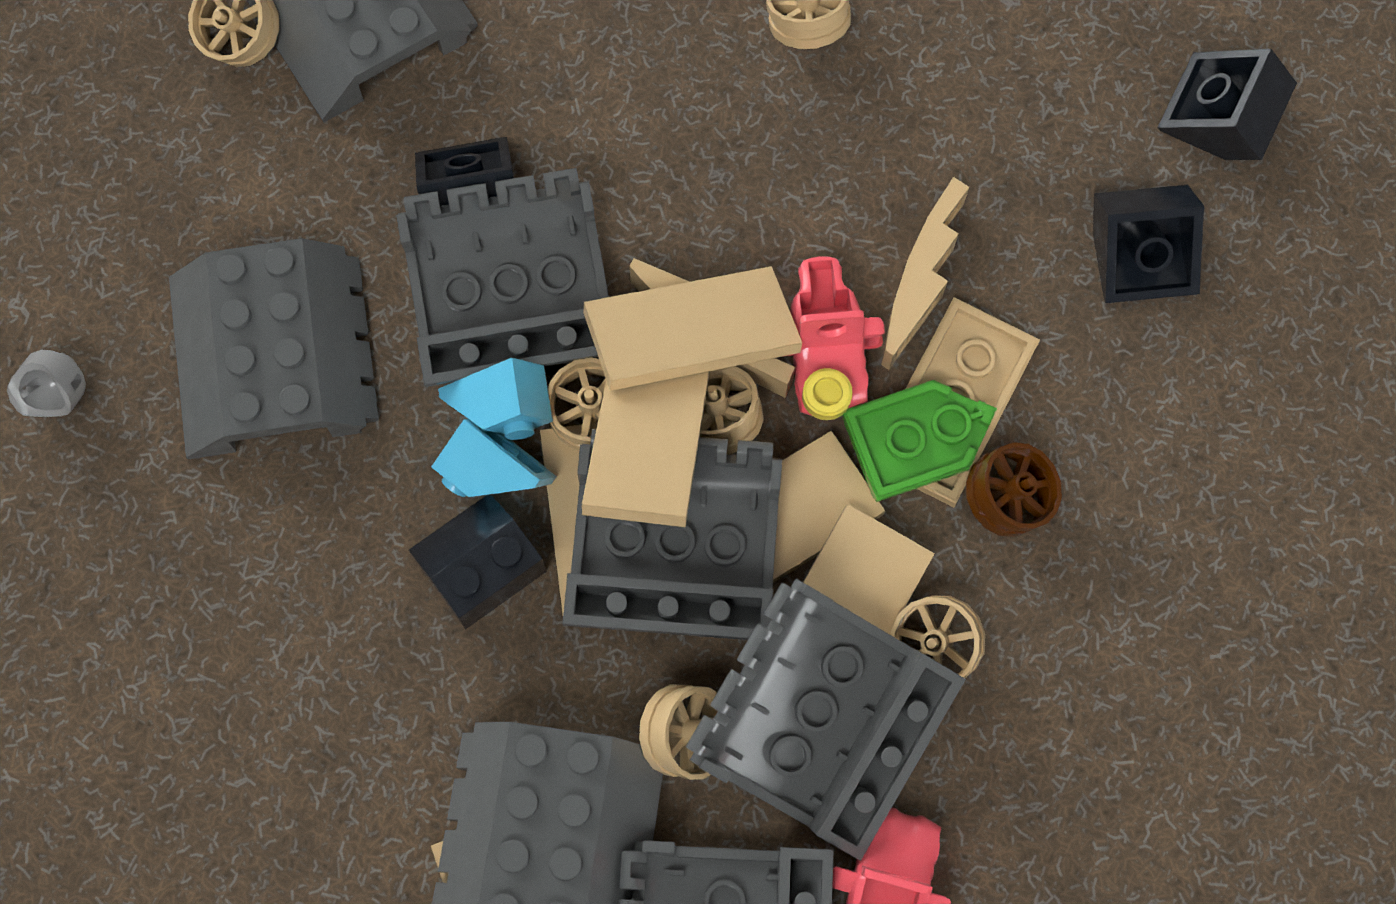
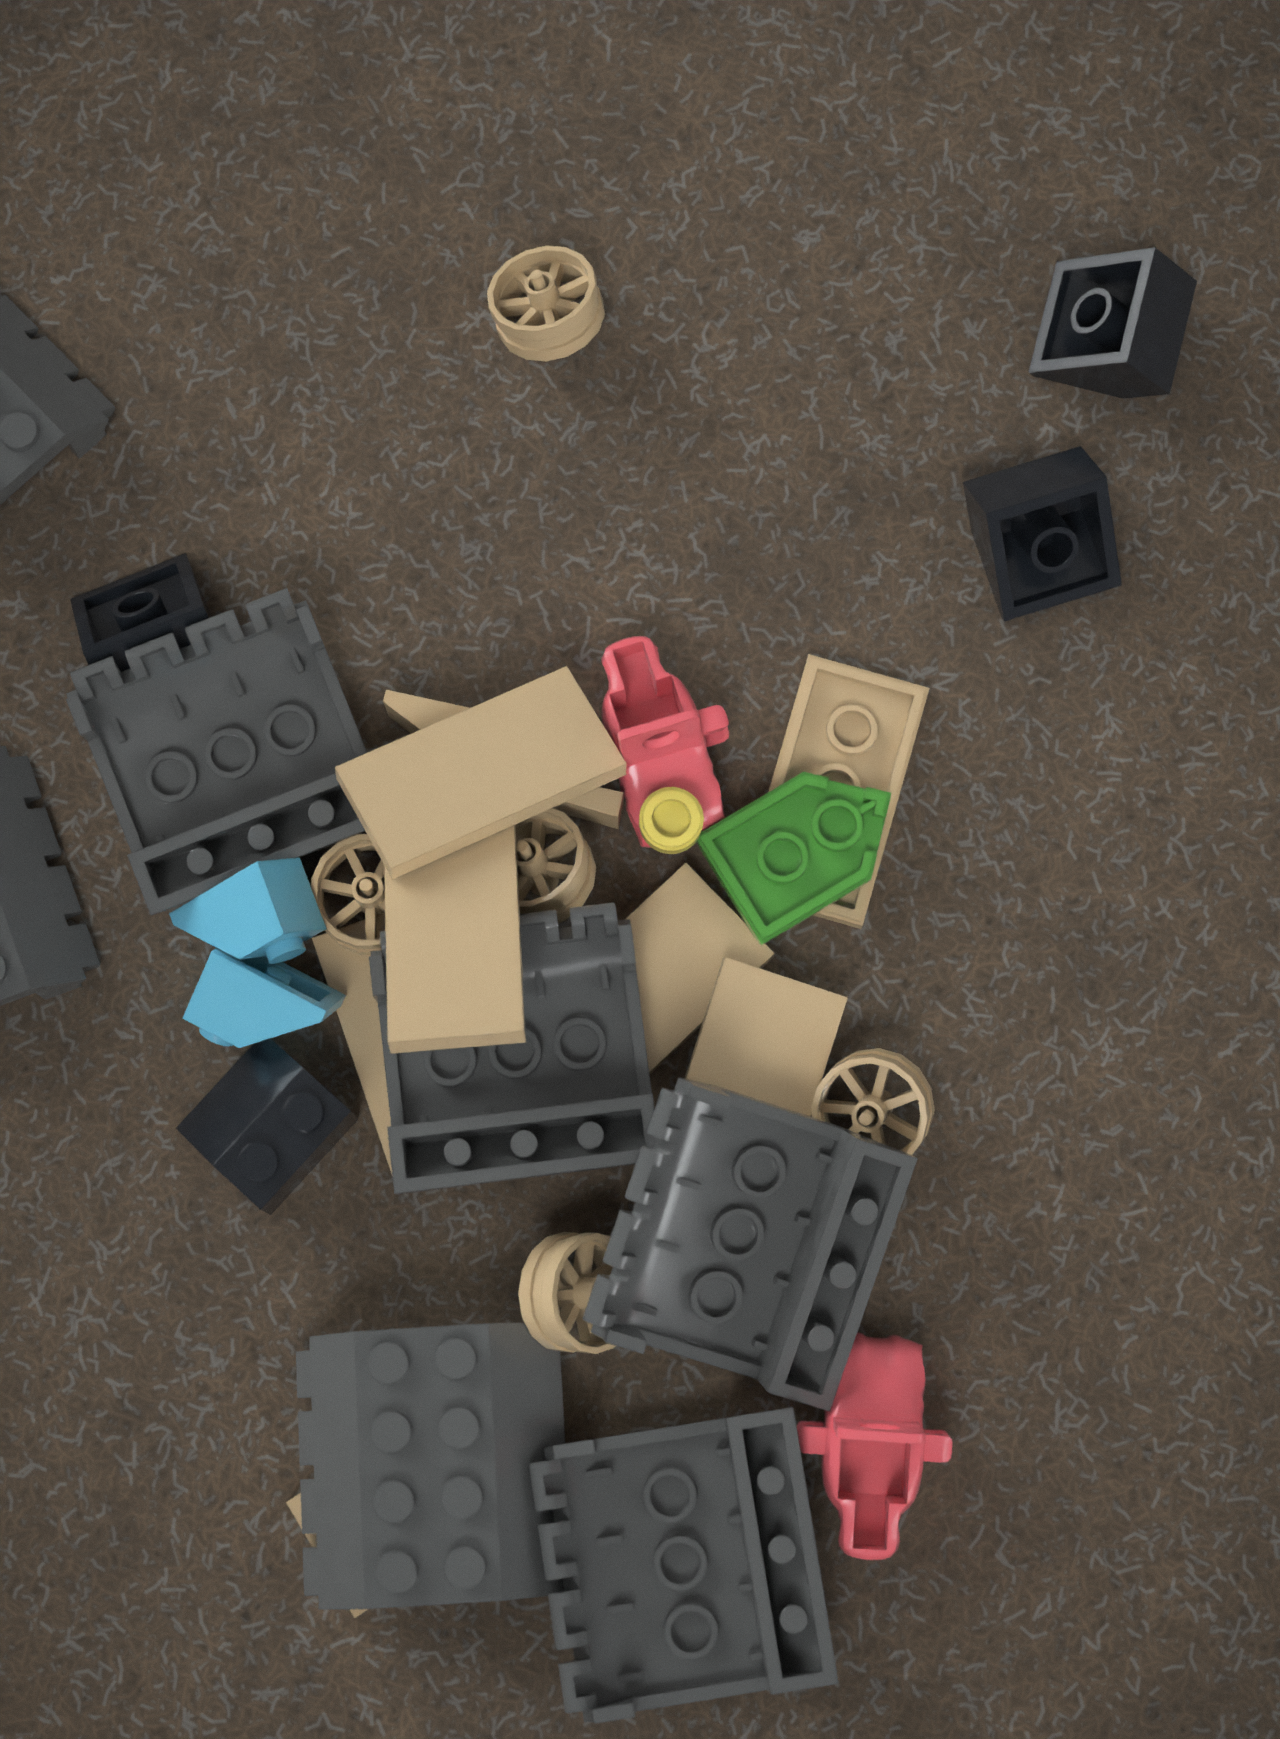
camera: 10 degrees left, 5 degrees up
tan slope [881,177,969,370] -> none
reddish brown wheel [966,442,1062,537] -> none

